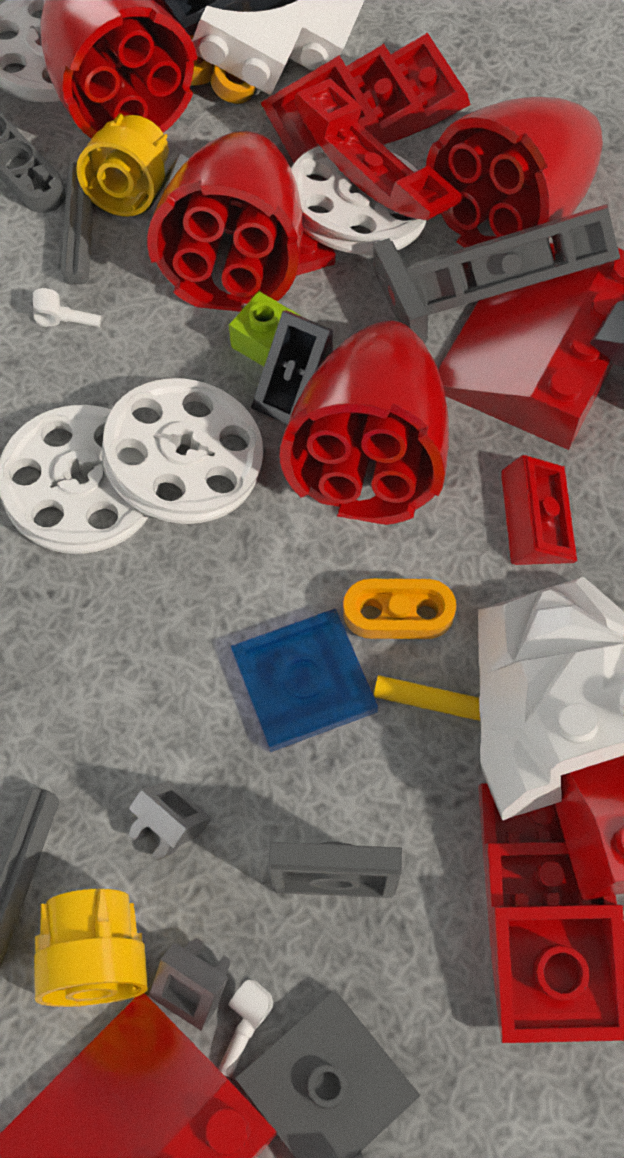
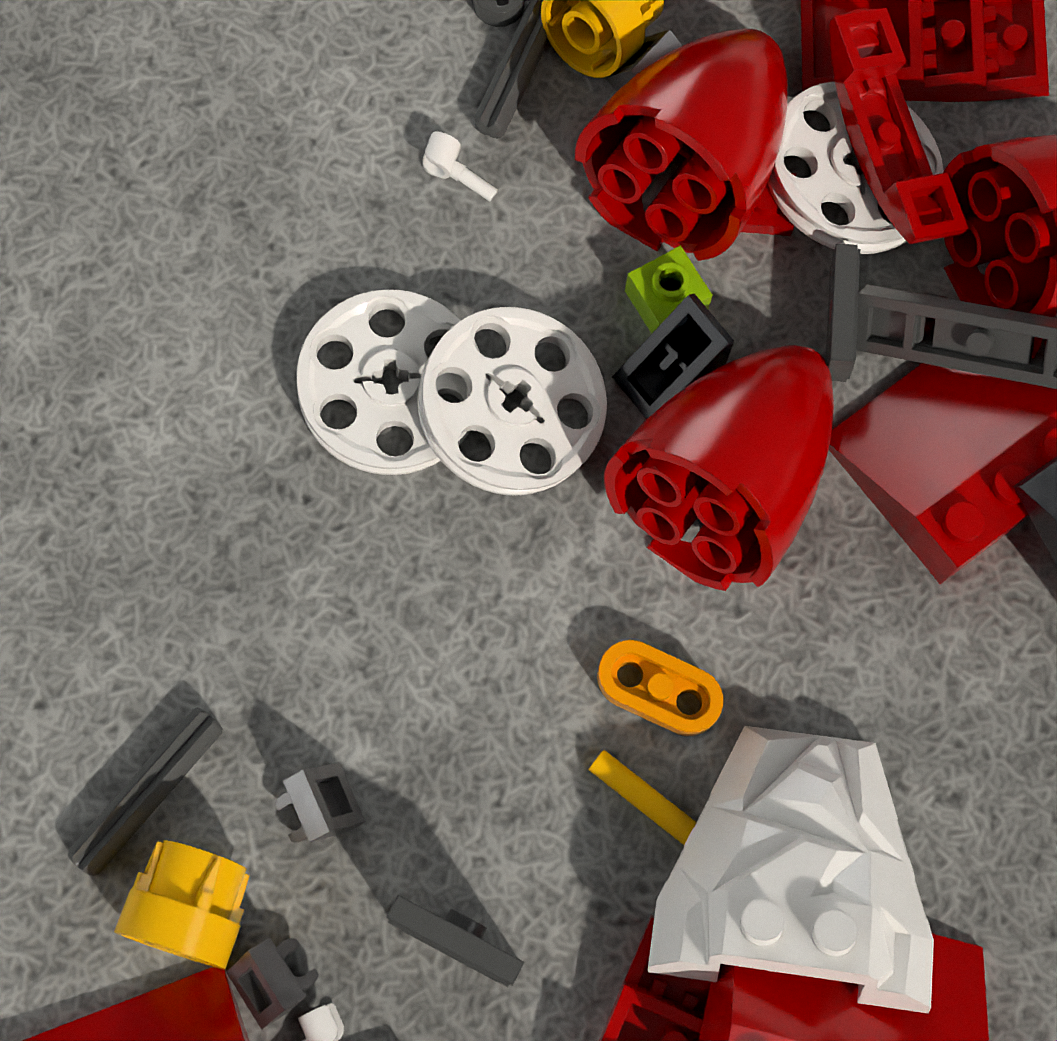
camera: 20 degrees right, 10 degrees up
clear blue tile [230,608,378,753] -> none
red slope [501,454,577,565] -> none

